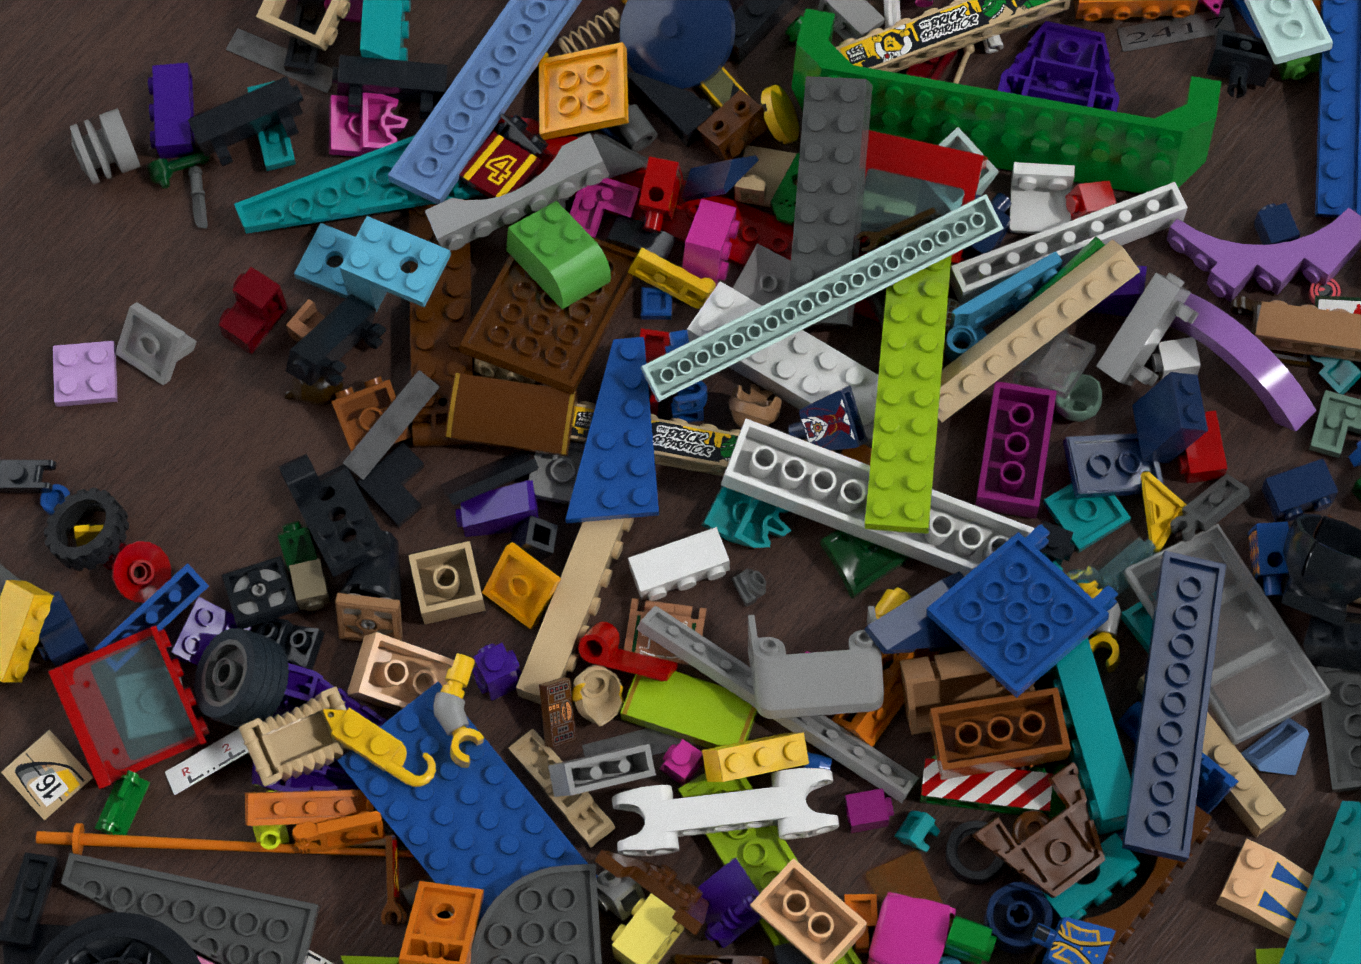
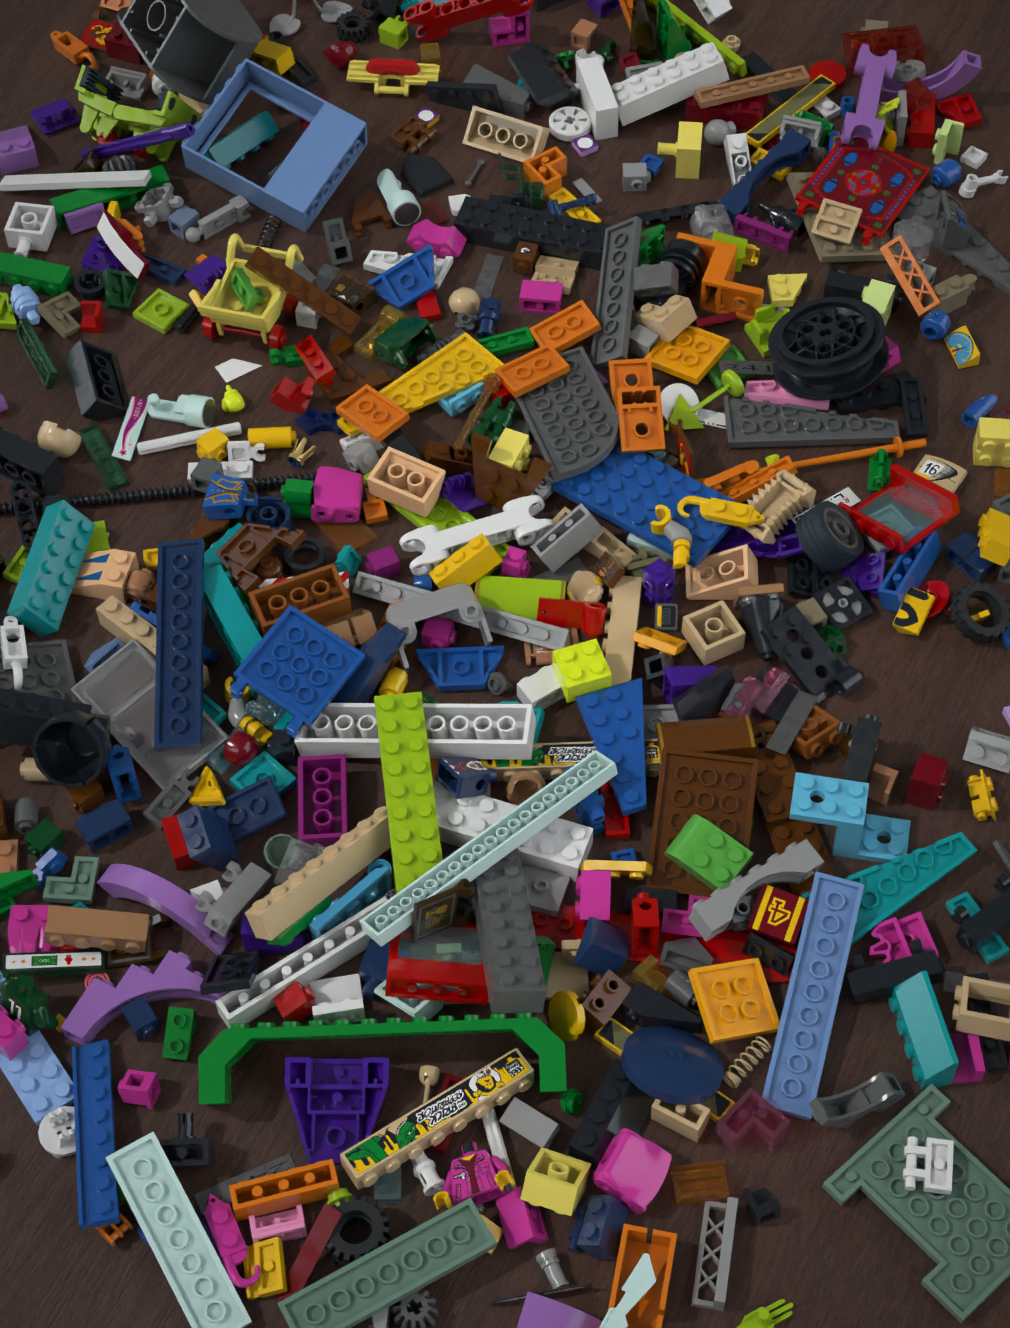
camera: 165 degrees right, 15 degrees down
none -> dark pink brick [118,1069,161,1110]
none -> nougat head [125,568,157,603]
none -> yellow tile [143,548,158,571]
none -> green plate [162,1007,197,1061]
none -> black tile [200,949,264,995]
none -> dark red hair [224,731,259,768]
none -> blue wing [416,646,504,691]
none -> neon yellow brick [552,639,612,703]
none -> olive hips [625,546,667,584]
none -> clear yellow panel [633,954,668,994]
none -> slope [655,603,678,632]
none -> clear pink plate [718,667,790,718]
none -> yellow slope [893,587,936,636]
none -> yellow hinge [967,769,998,821]

